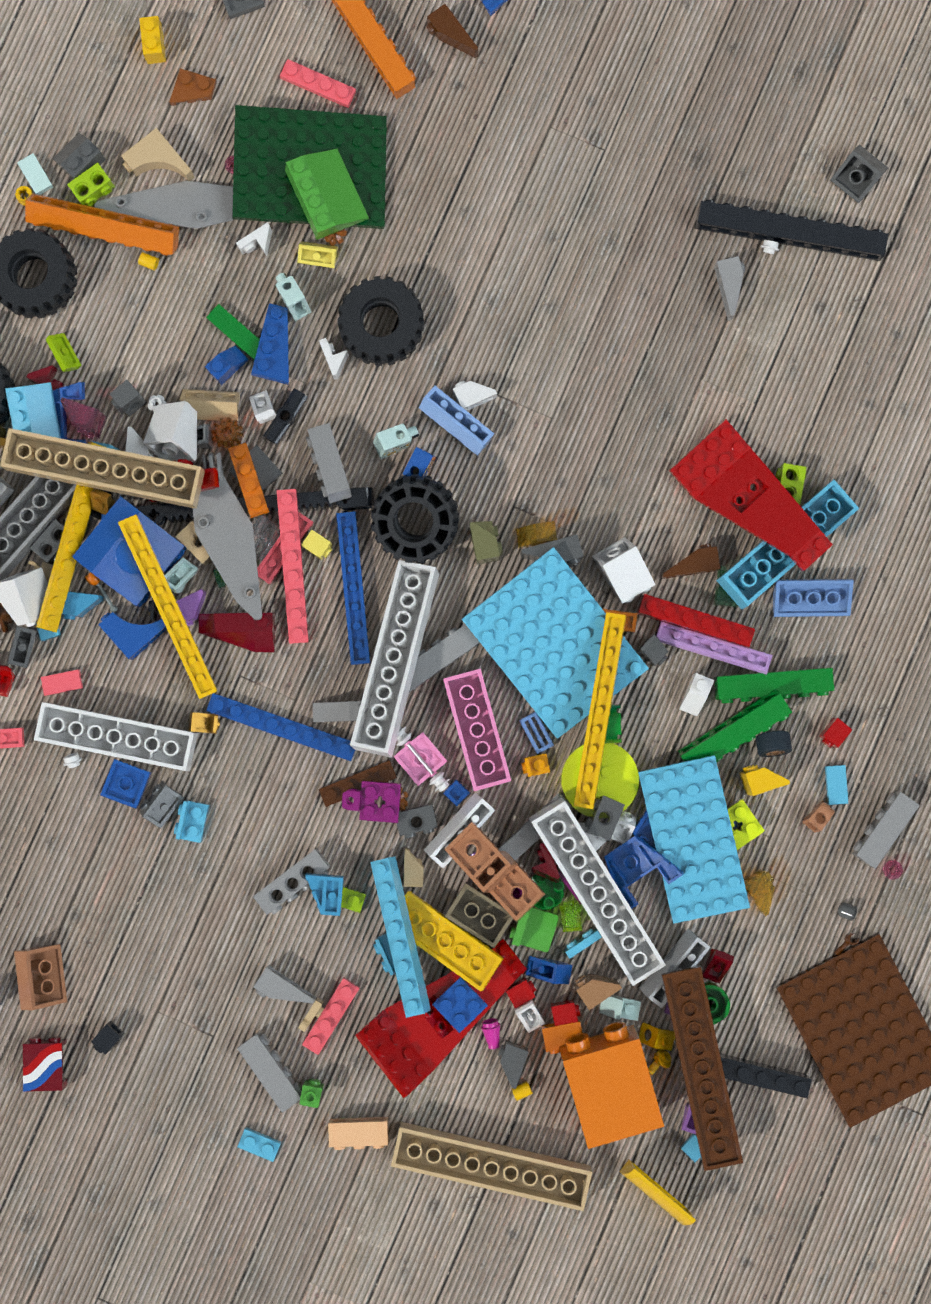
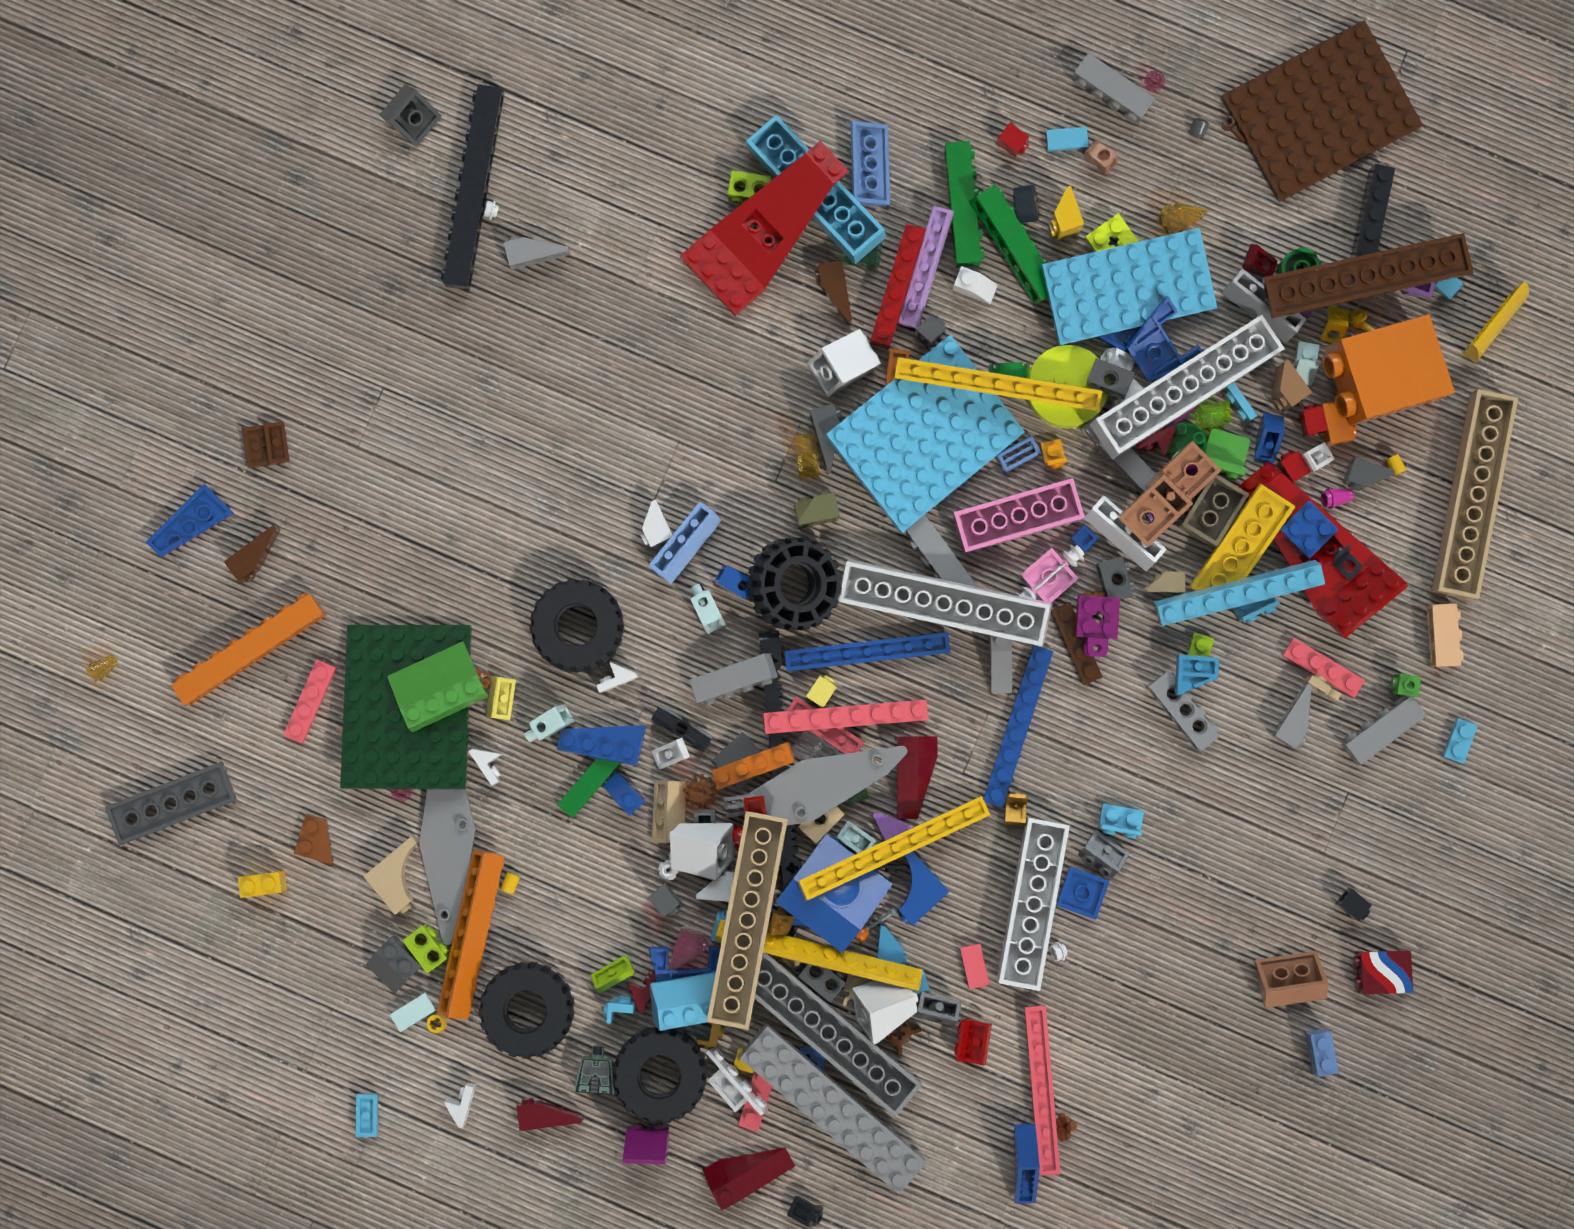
camera: 90 degrees left, 0 degrees up
none -> reddish brown slope [242,422,290,469]
none -> medium azure bracket [603,995,636,1024]
none -> black bracket [1332,544,1363,580]

